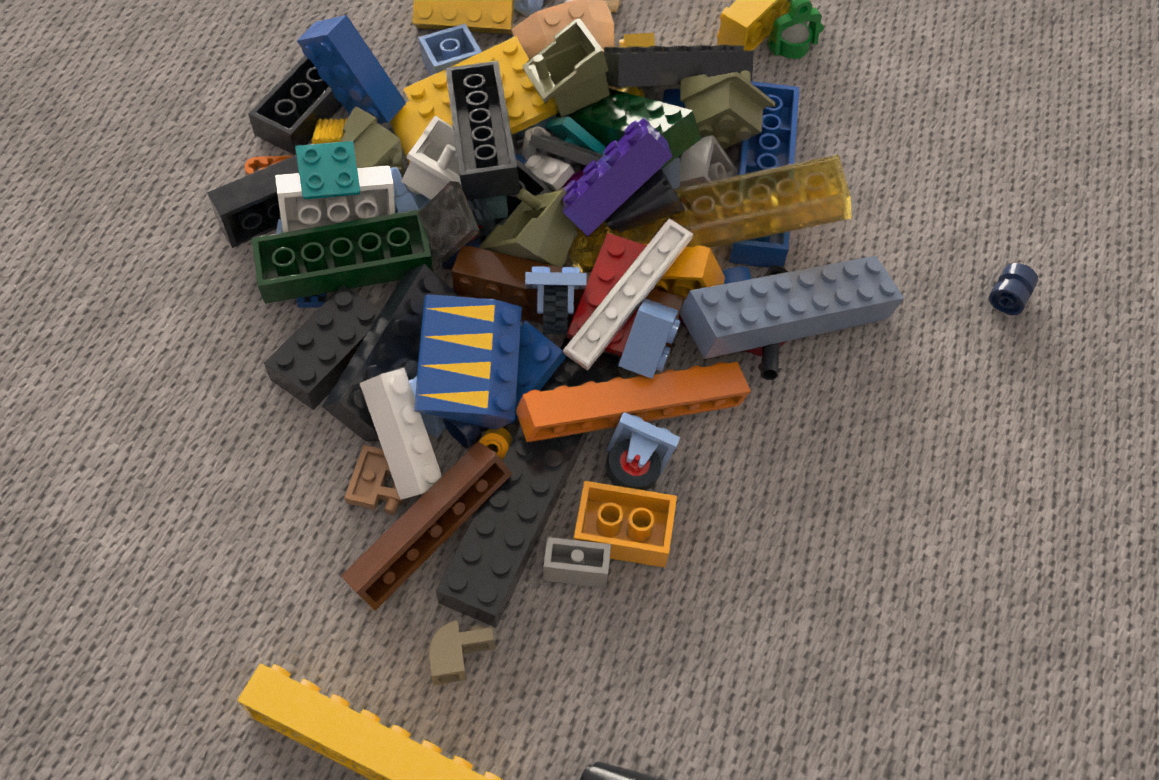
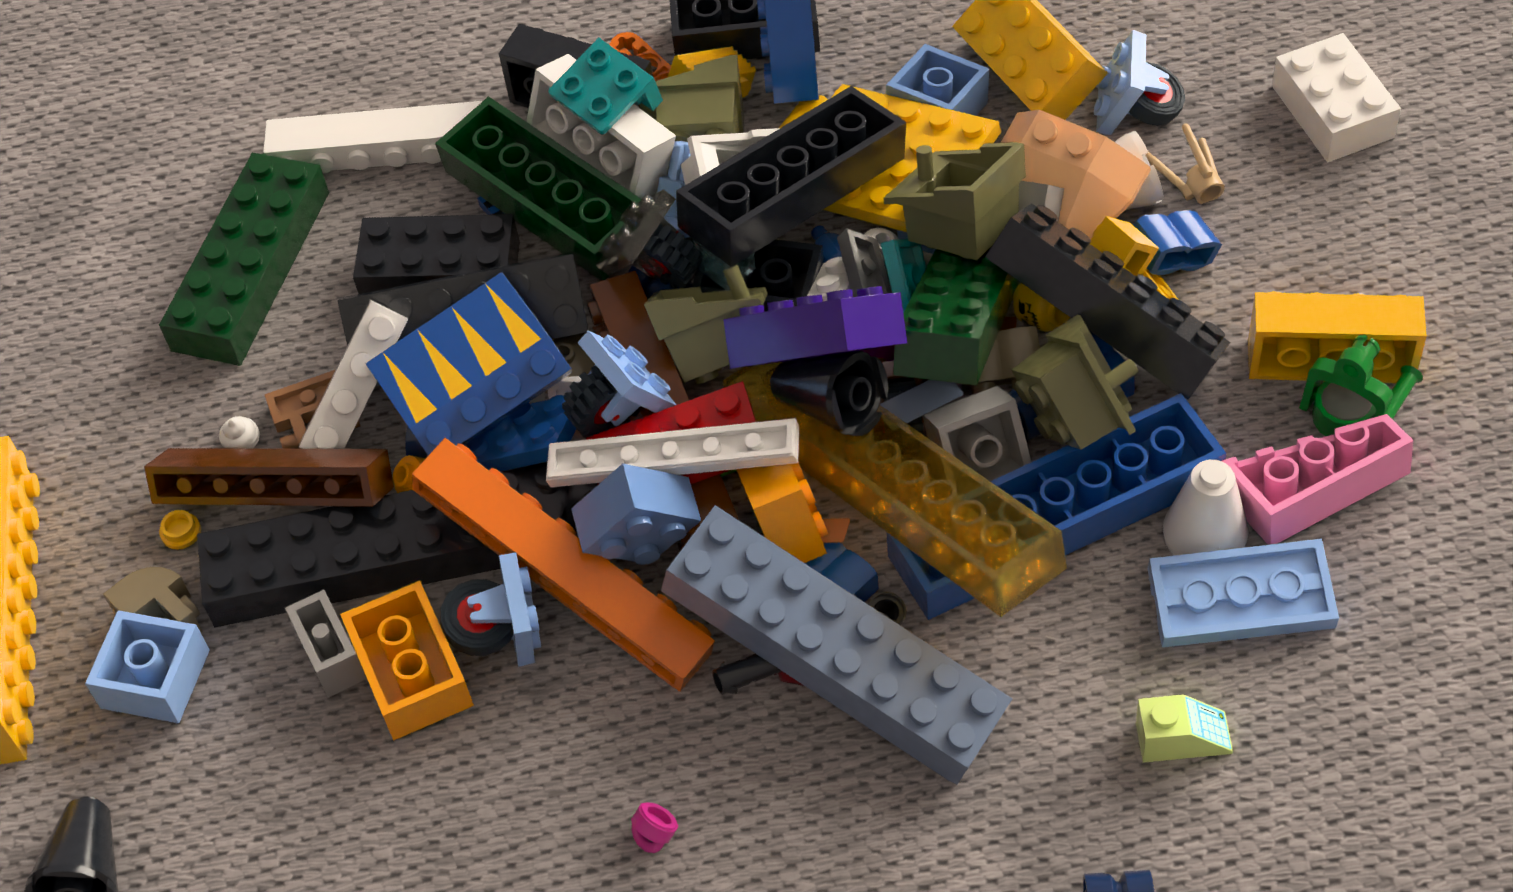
camera: 65 degrees right, 5 degrees down
none -> light blue brick [85,610,210,723]
none -> dark green brick [159,152,329,366]
none -> yellow plate [159,510,201,550]
none -> white plate [219,416,260,449]
none -> white brick [264,101,482,173]
none -> dark pink tile [631,802,678,853]
none -> blue brick [1133,210,1222,275]
none -> yellowish green slope [1136,695,1233,763]
none -> light blue gear [1147,539,1339,648]
none -> white cone [1163,460,1249,556]
none -> bright pink wedge [1222,414,1413,545]

